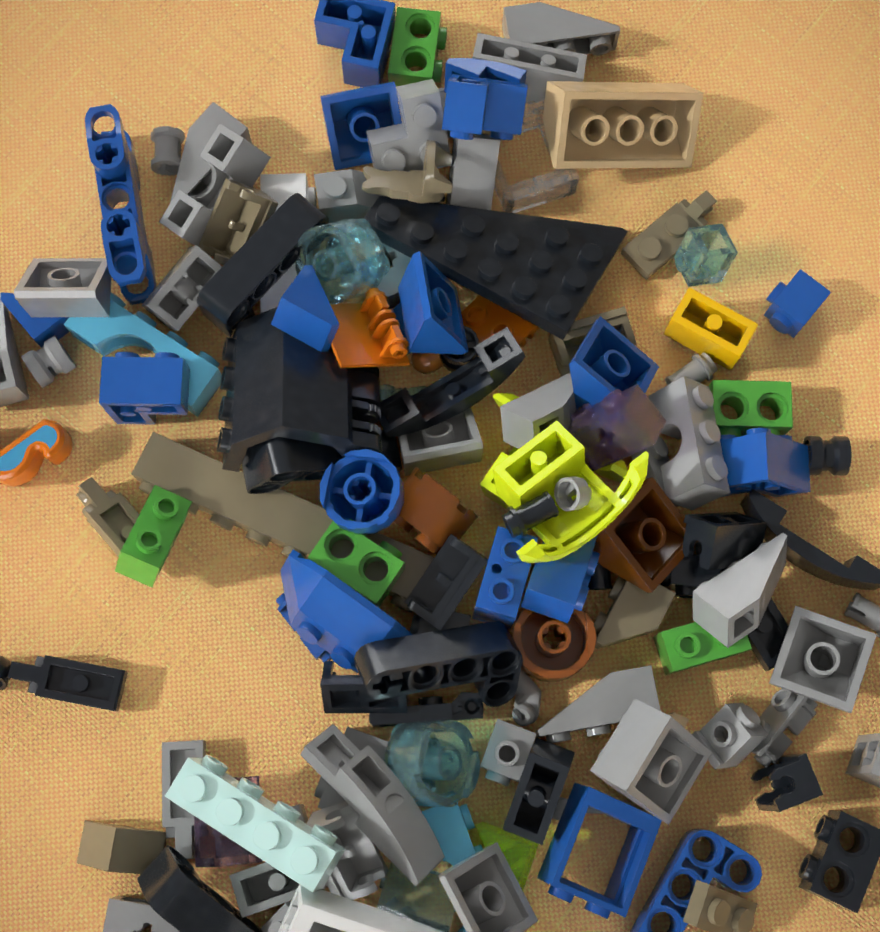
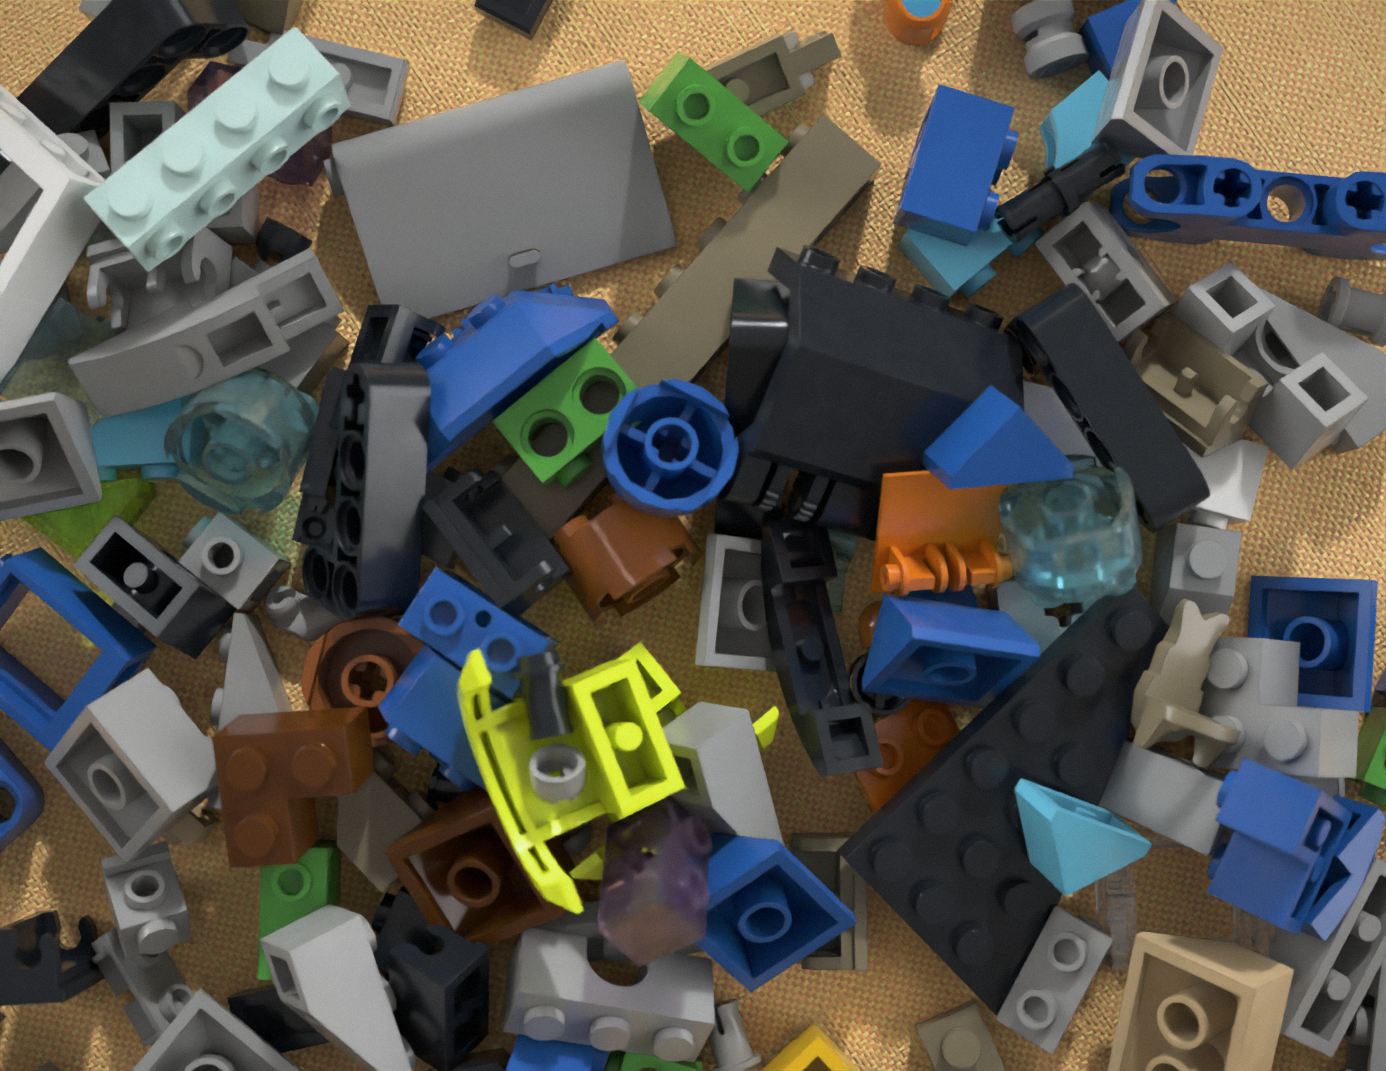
camera: 105 degrees right, 10 degrees up
none -> reddish brown brick [212,707,375,868]
none -> black hinge [255,217,313,264]
none -> light grey door [324,59,678,318]
none -> black pin [994,138,1126,244]
none -> light grey hinge [996,906,1114,1054]
none -> medium azure slope [1014,778,1152,896]

